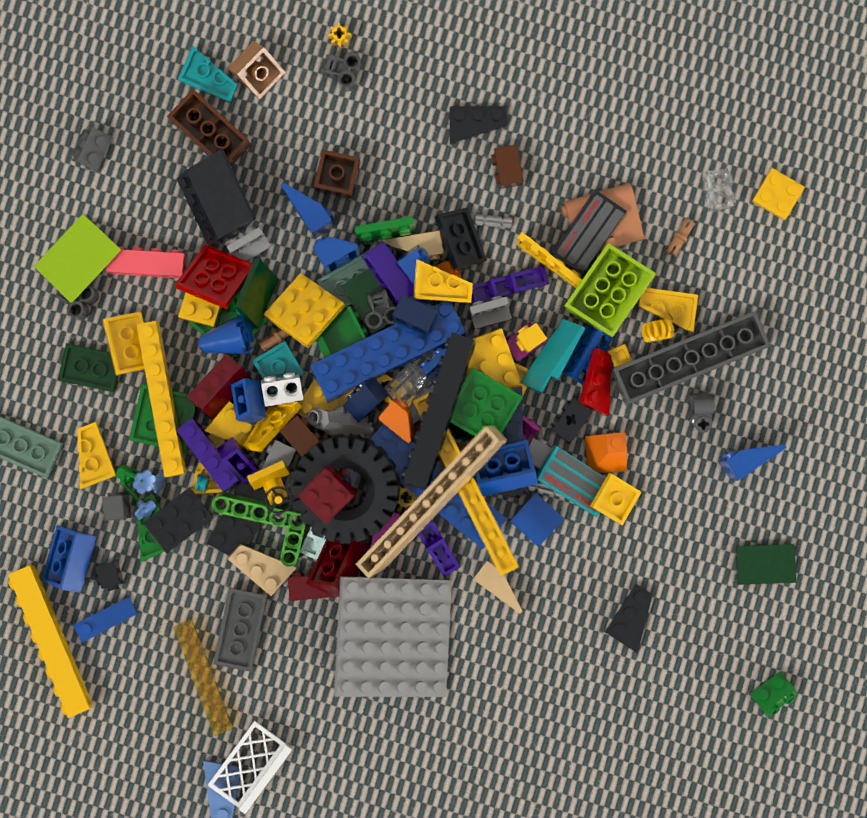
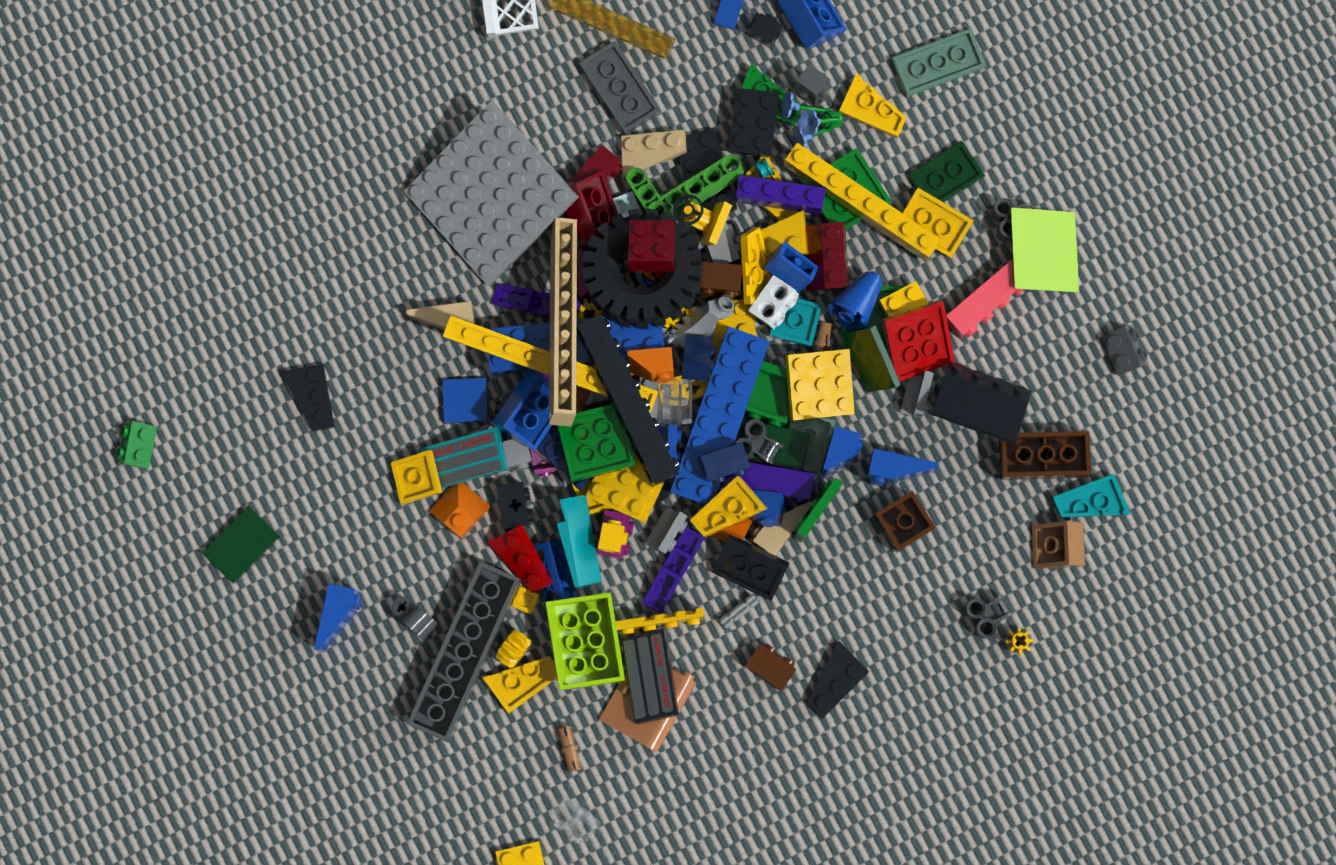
camera: 140 degrees right, 5 degrees down
dark purple brick [217,437,259,484] -> none

